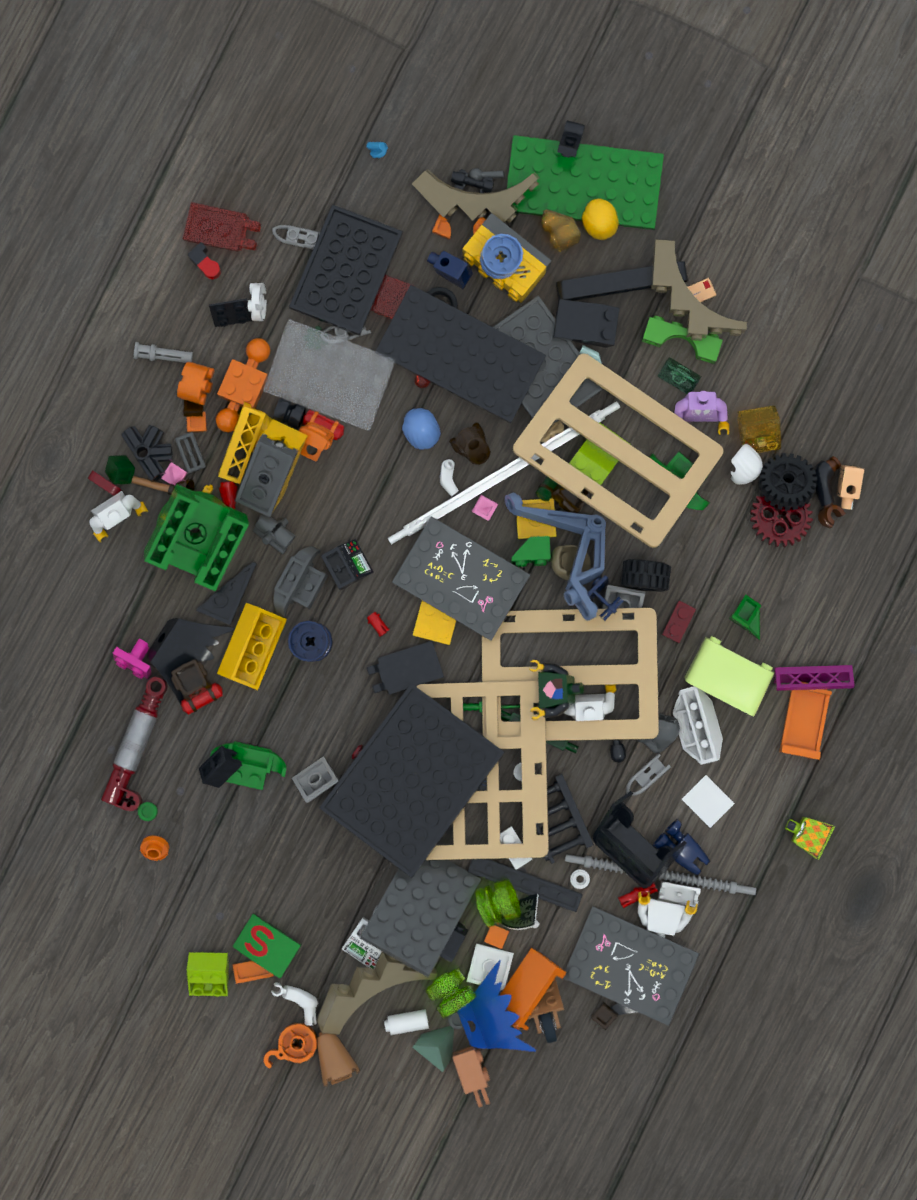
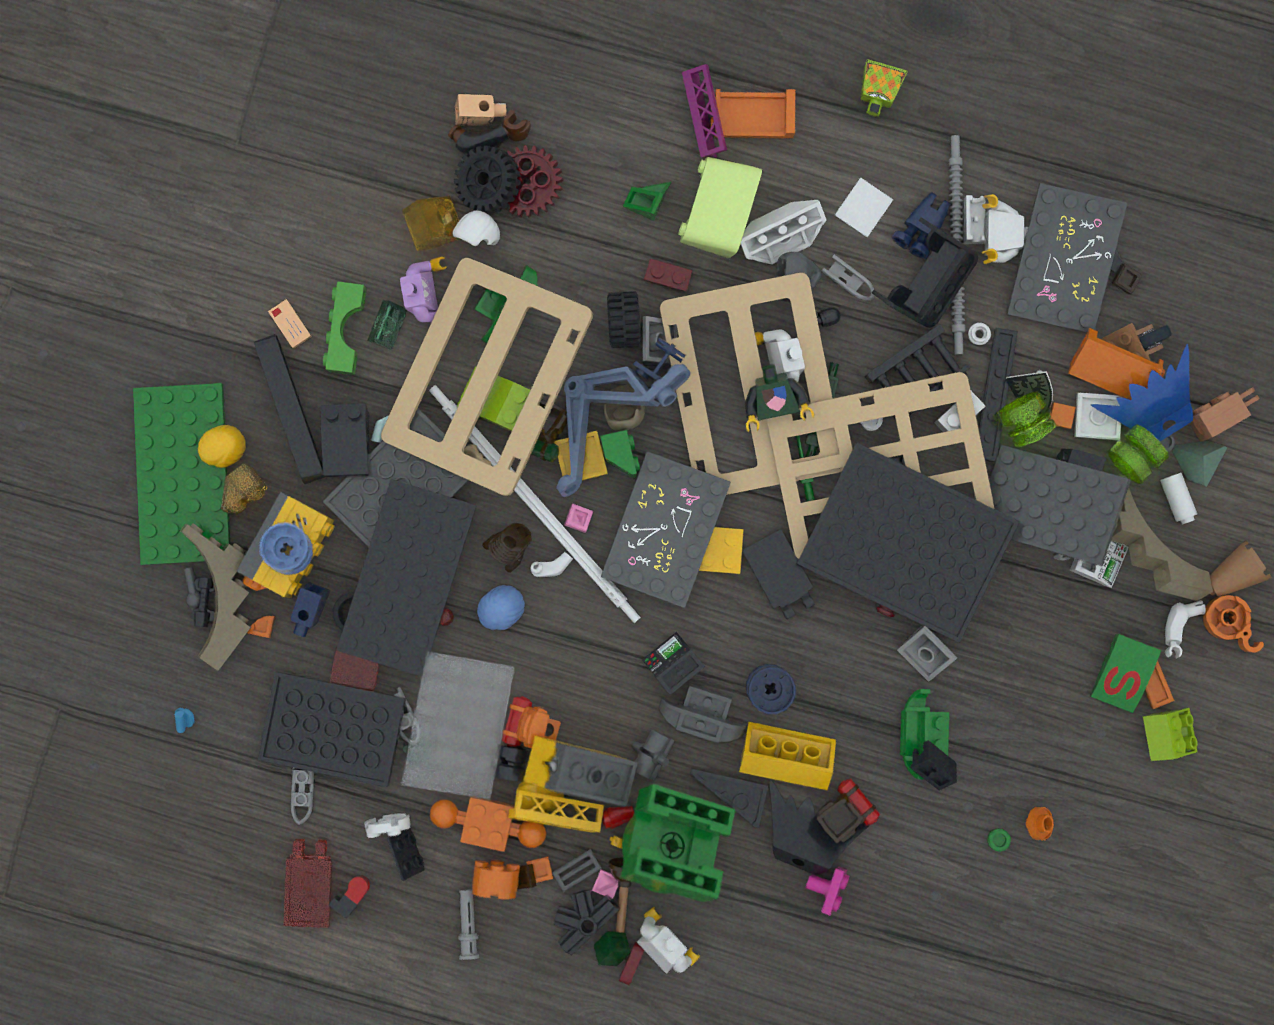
camera: 100 degrees left, 0 degrees up
piece [101,677,168,811] -> none
red pin [367,612,390,637] -> none
black plate [557,120,585,158] -> none
red pin [618,884,658,909] -> none
dark tan arch [651,240,747,341] -> none

